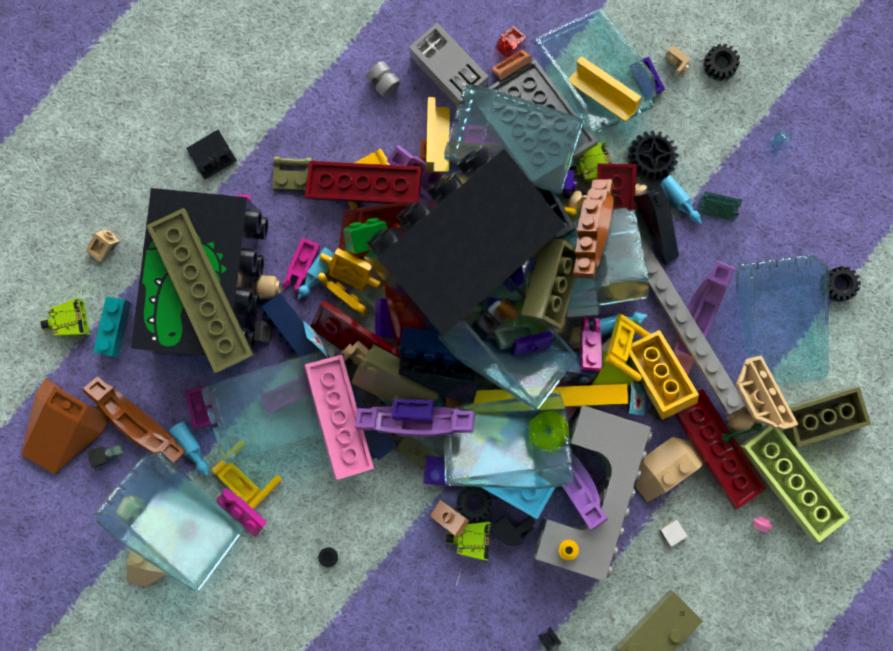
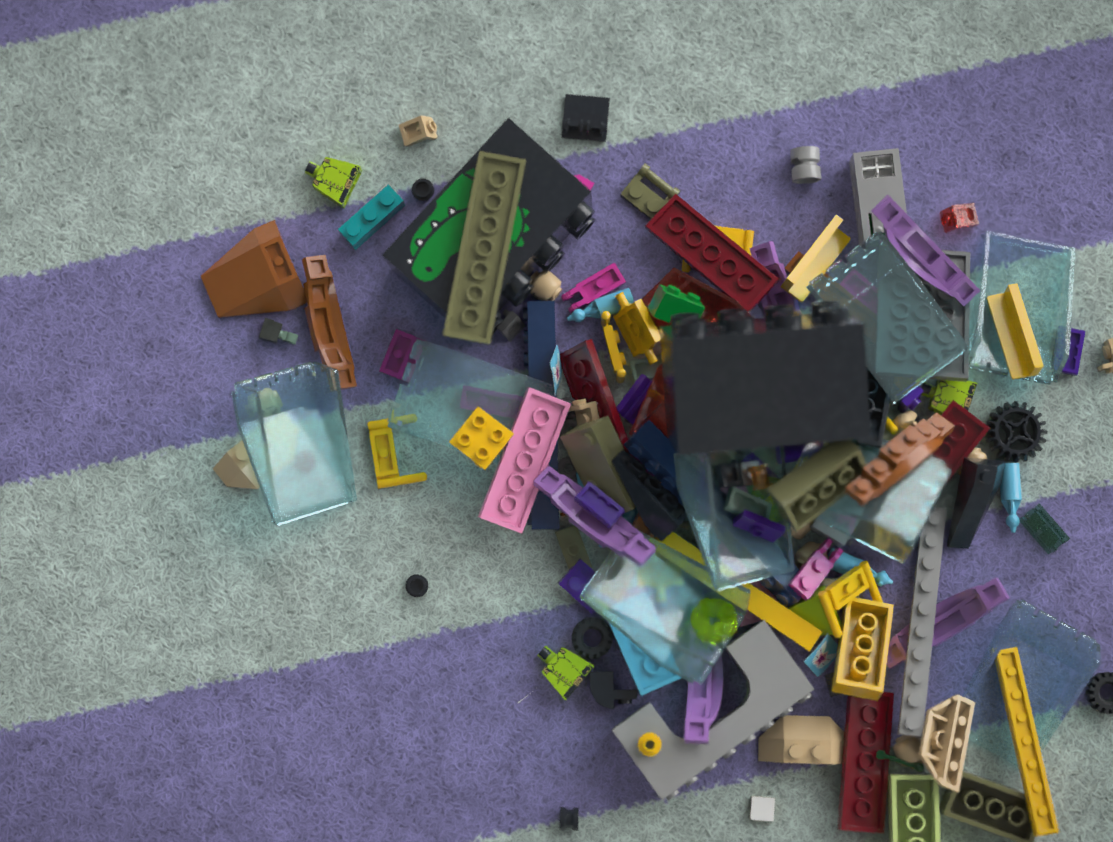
camera: 40 degrees right, 0 degrees up
medium azure wheel [169,421,209,476] -> none
dark pink hinge [216,488,267,537] -> none
nougat plate [430,500,469,537] -> none
nougat plate [491,50,532,80] -> none
none -> black plate [412,178,434,201]
none -> yellow hinge [449,406,514,470]
none -> medium lavender piece [871,195,981,306]
none -> yellow tile [993,647,1059,837]

